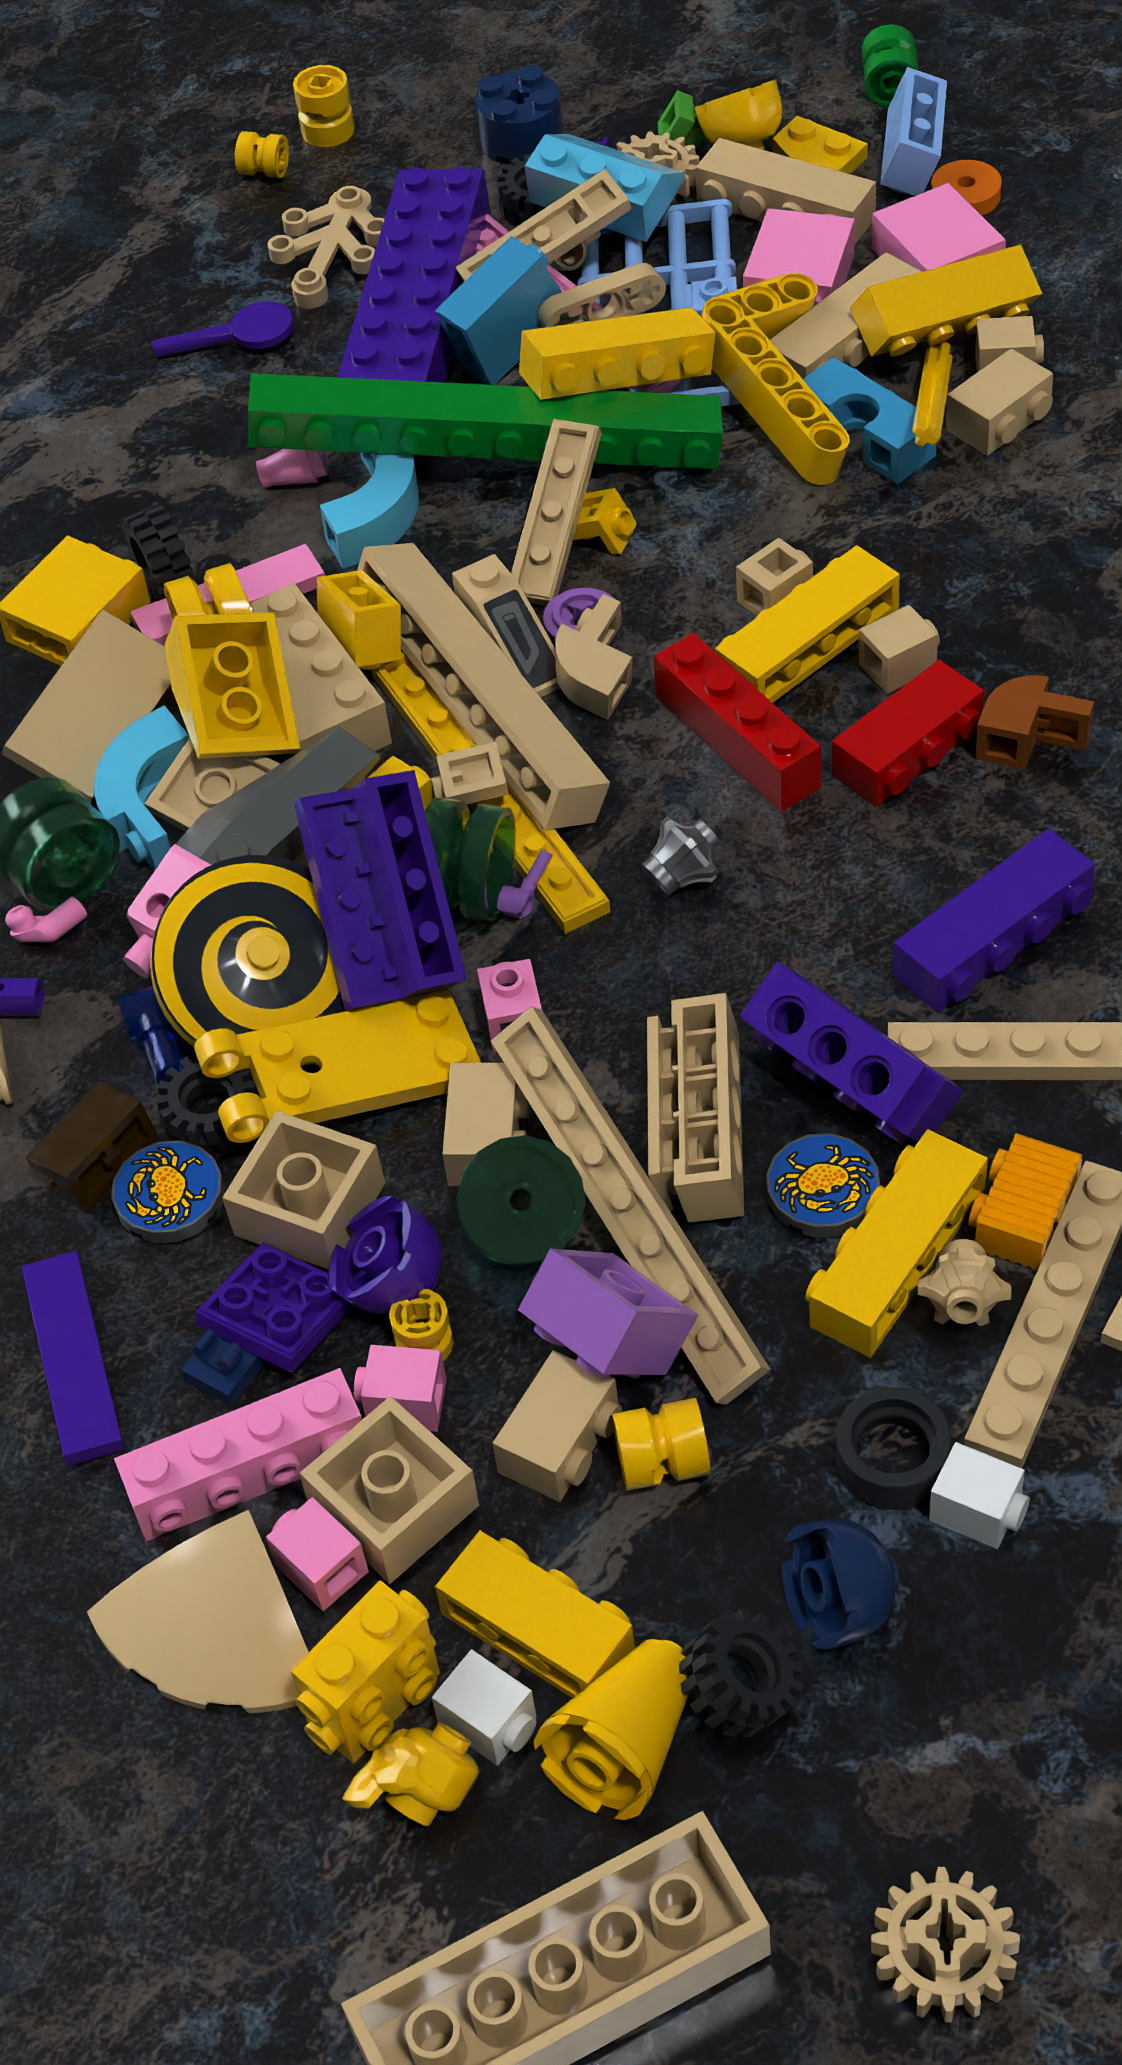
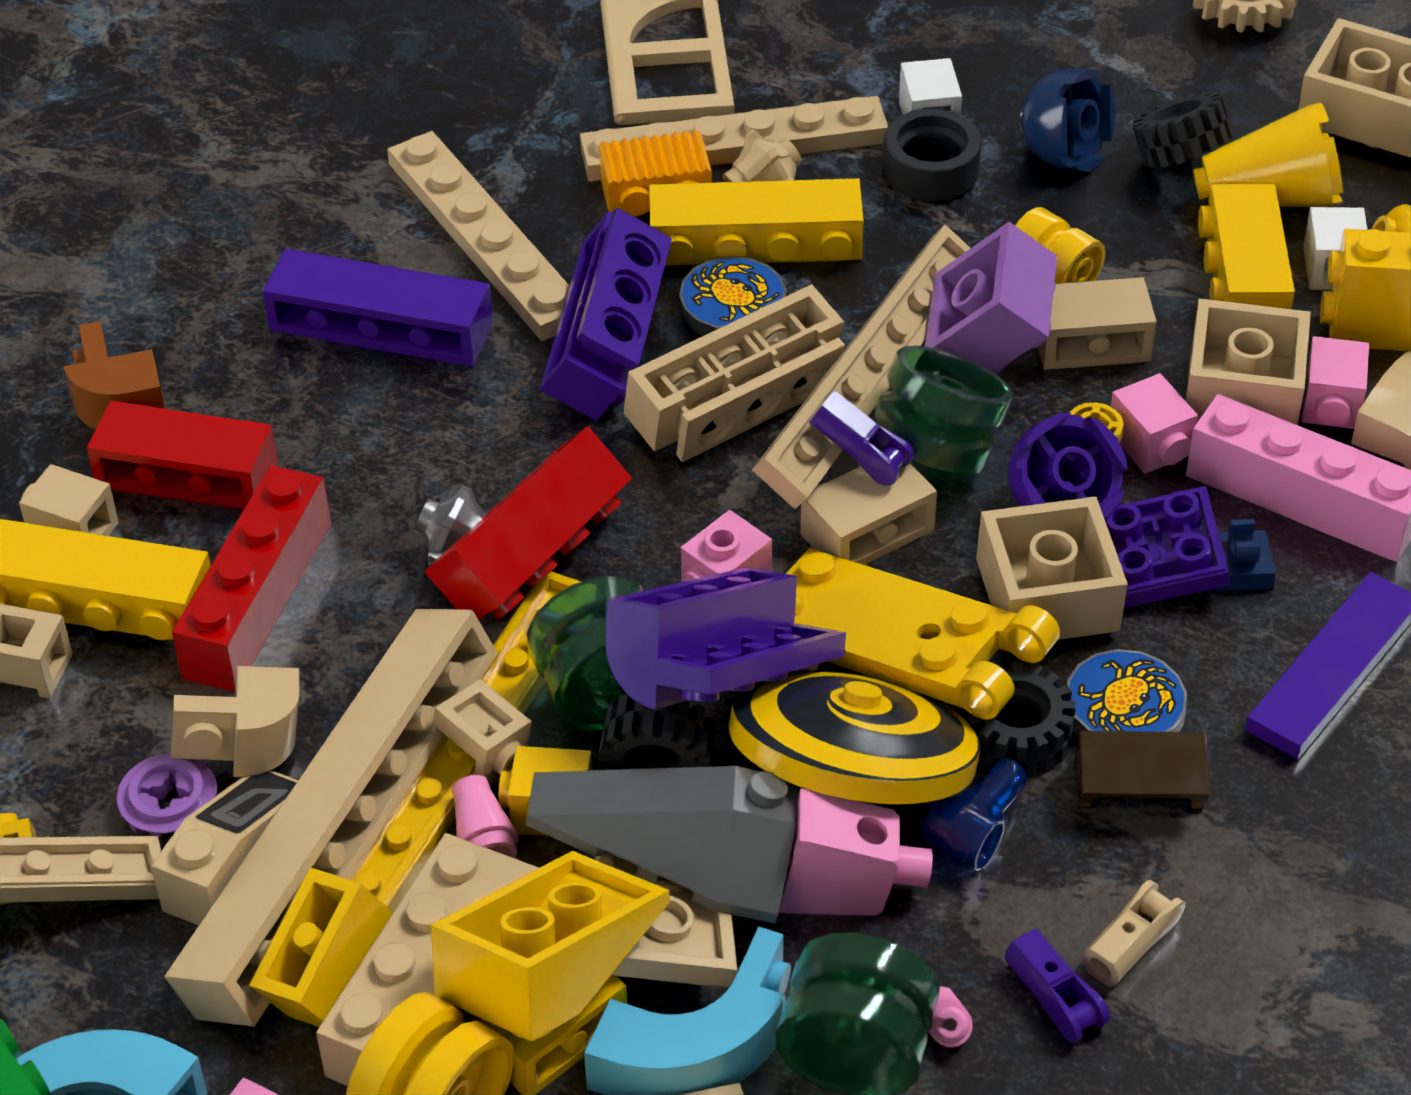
camera: 130 degrees left, 5 degrees down
none -> red brick [424,426,632,620]
none -> bright pink cone [452,775,519,859]
none -> dark purple bar [809,390,914,486]

